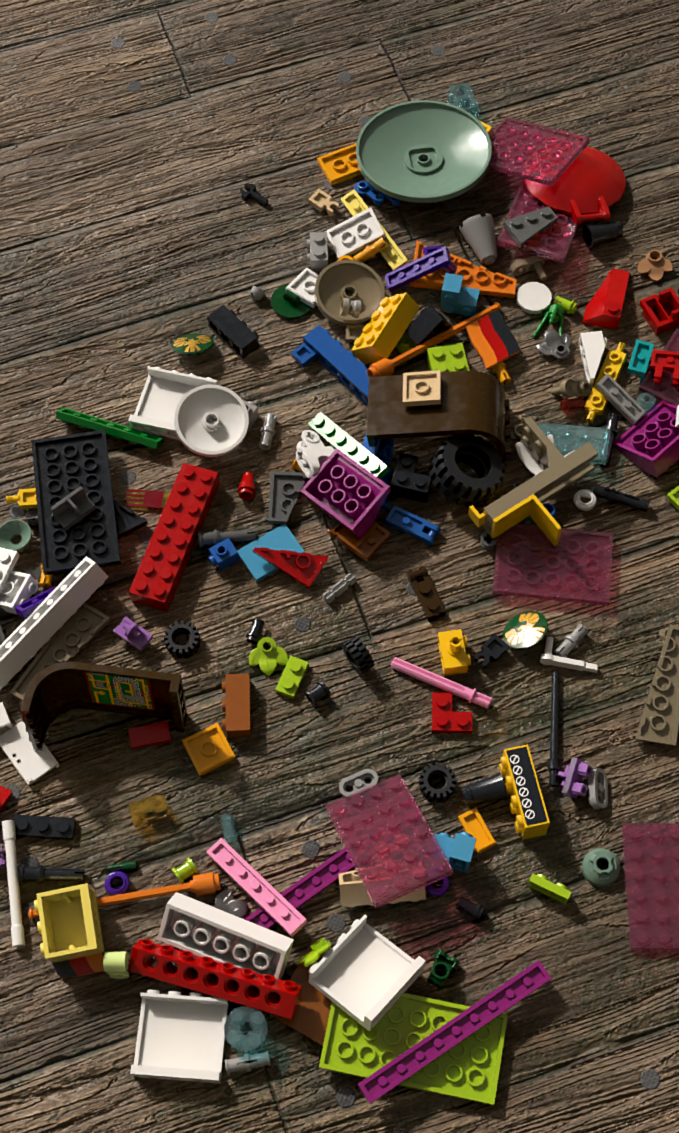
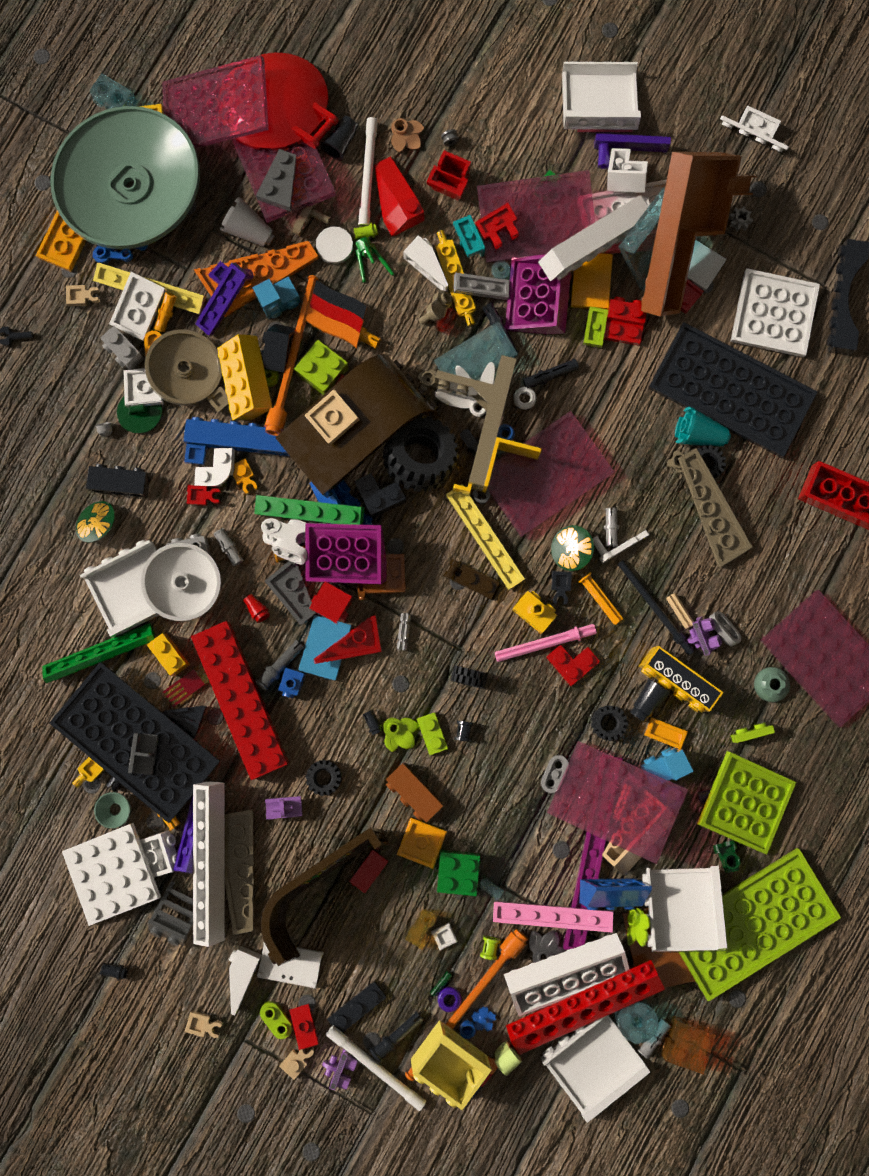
camera: 45 degrees left, 20 degrees up
light grey wheel [340,298,361,318] -> none
magenta plate [358,960,552,1104] -> none
blue plate [385,505,441,546] -> none
flat silver plate [536,330,571,361] -> none
none -> yellow brick [147,633,190,676]
none -> red plate [187,485,221,506]
none -> white plate [195,448,235,487]
none -> light orange plate [233,459,258,495]
none -> red plate [309,581,353,625]
none -> white piece [358,117,378,227]
none -> white tile [431,923,458,950]
none -> green brick [437,850,480,896]
none -> light yellow plate [446,484,525,590]
none -> blue hinge [459,1020,476,1039]
none -> blue plant [472,1006,496,1032]
none -> light orange axle [578,572,623,625]
none -> blue slope [580,878,652,910]
none -> clear orange piece [661,1016,716,1075]
none -> tan axle [667,593,694,629]
none -> lime plate [697,751,796,855]

